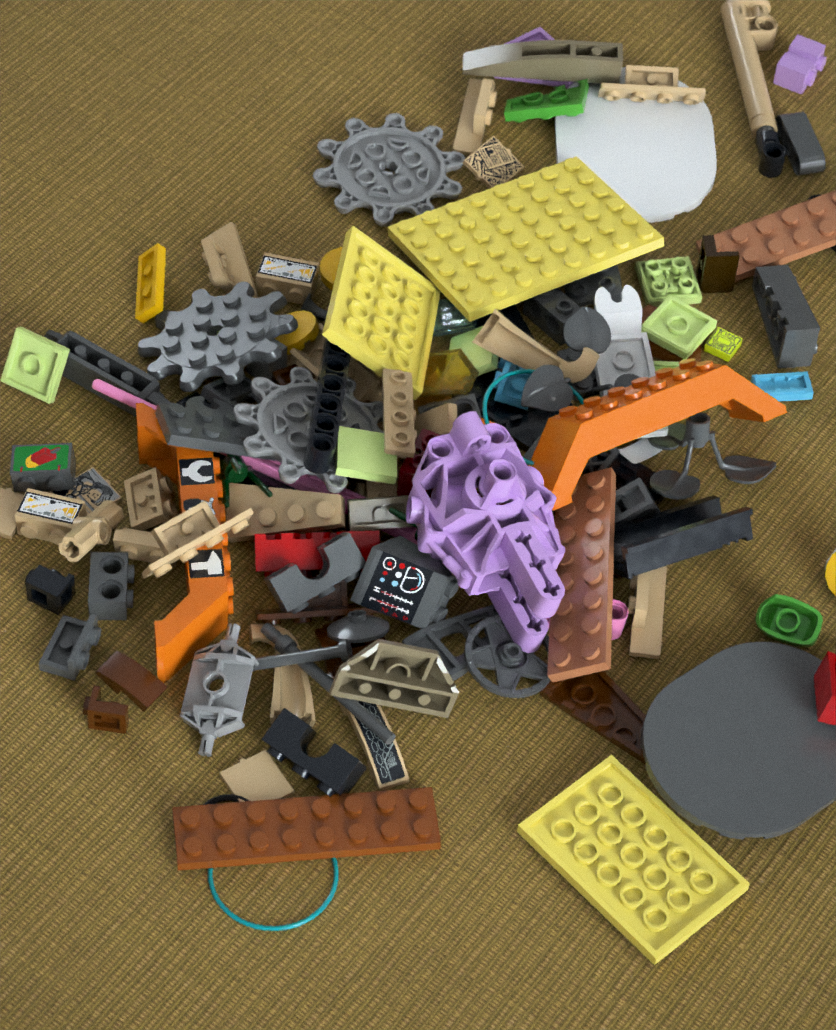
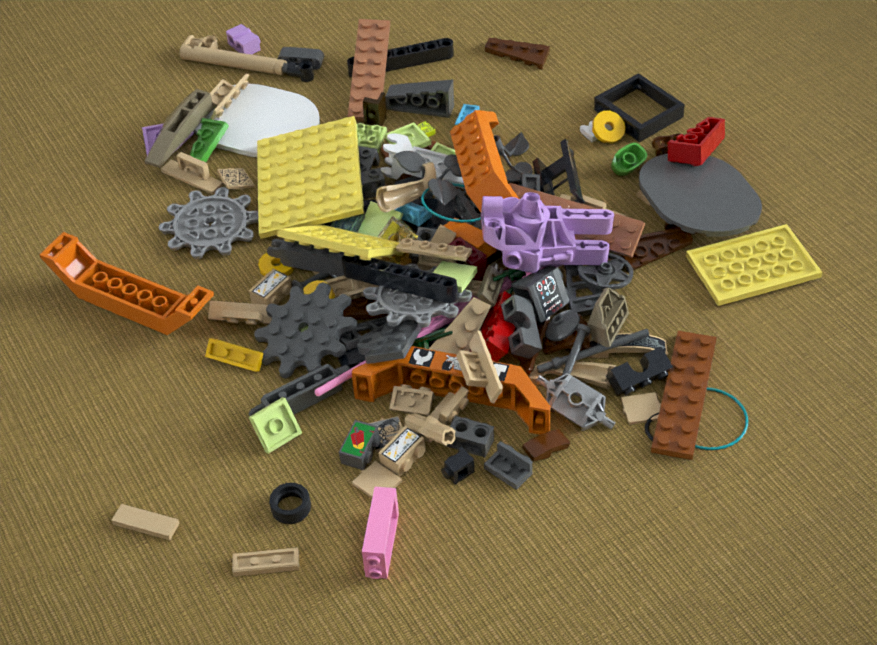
camera: 60 degrees left, 5 degrees down
reddish brown bracket [83,685,129,734] -> none
none -> orange slope [40,232,214,335]

